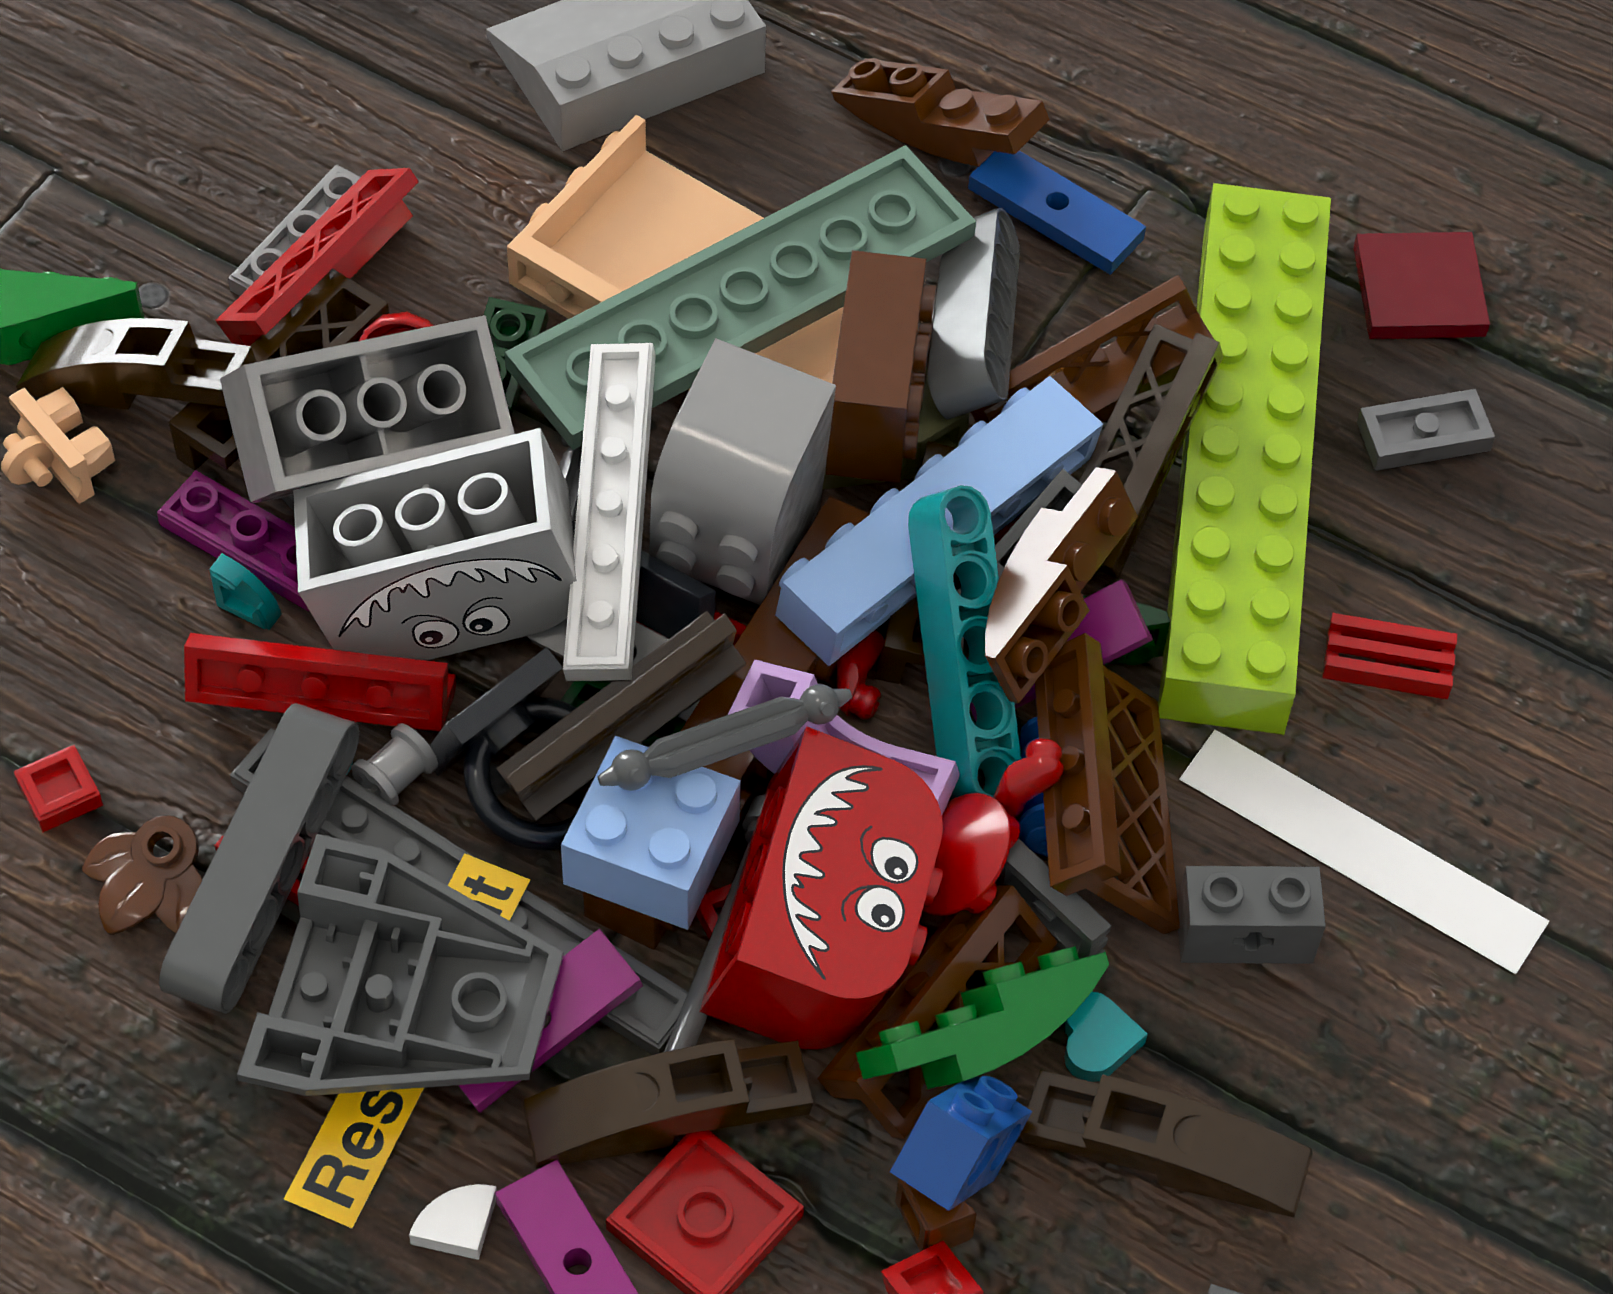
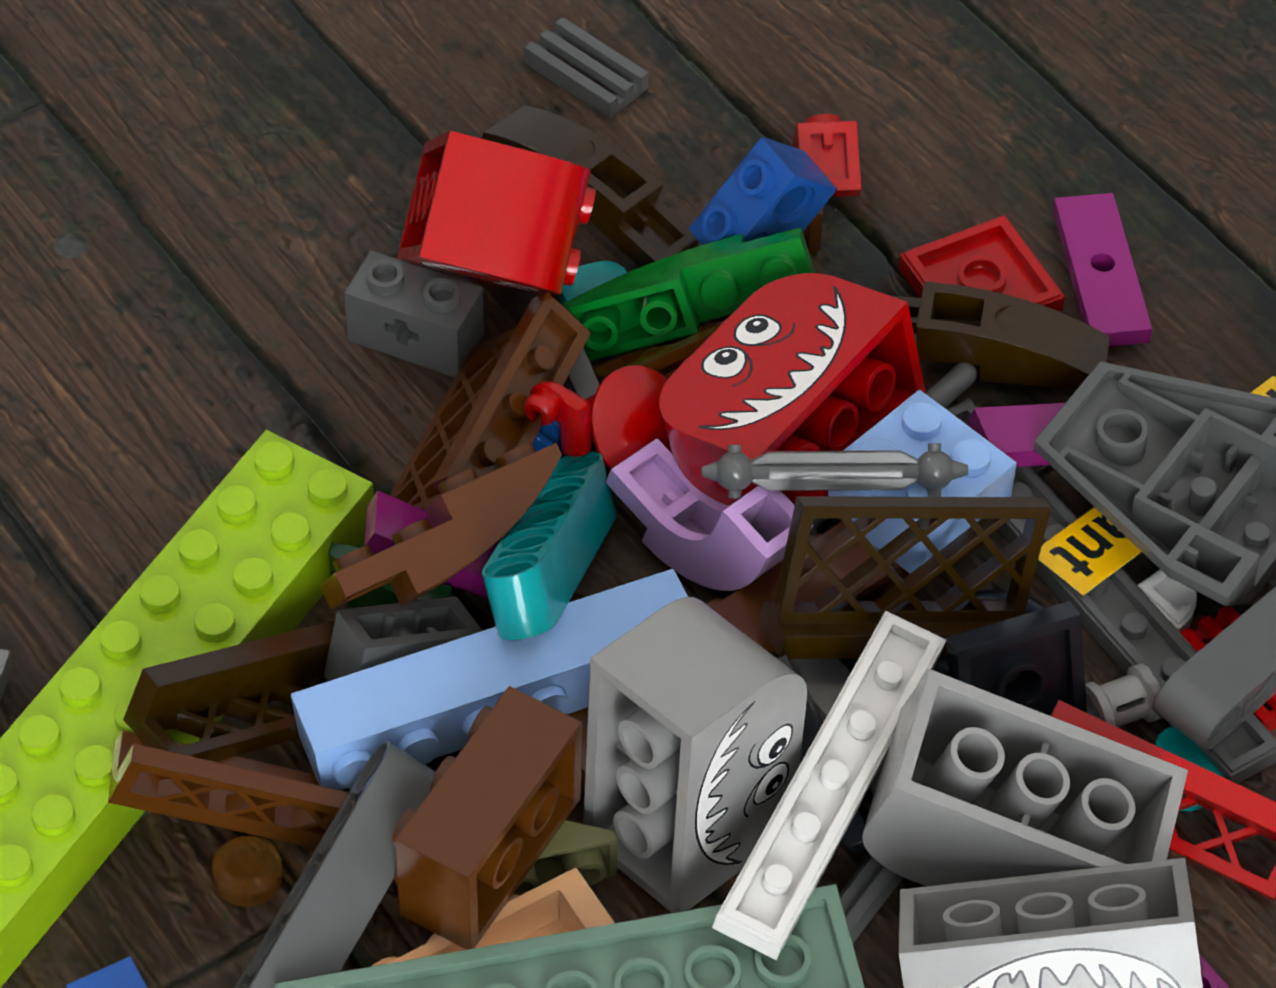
camera: 155 degrees left, 5 degrees down
teal tile [209,553,282,630] -> none
white tile [409,1184,497,1260] -> none
white sticker [1179,730,1549,974] -> none
red tile [1322,613,1458,700] -> none
none -> red brick [396,131,596,295]

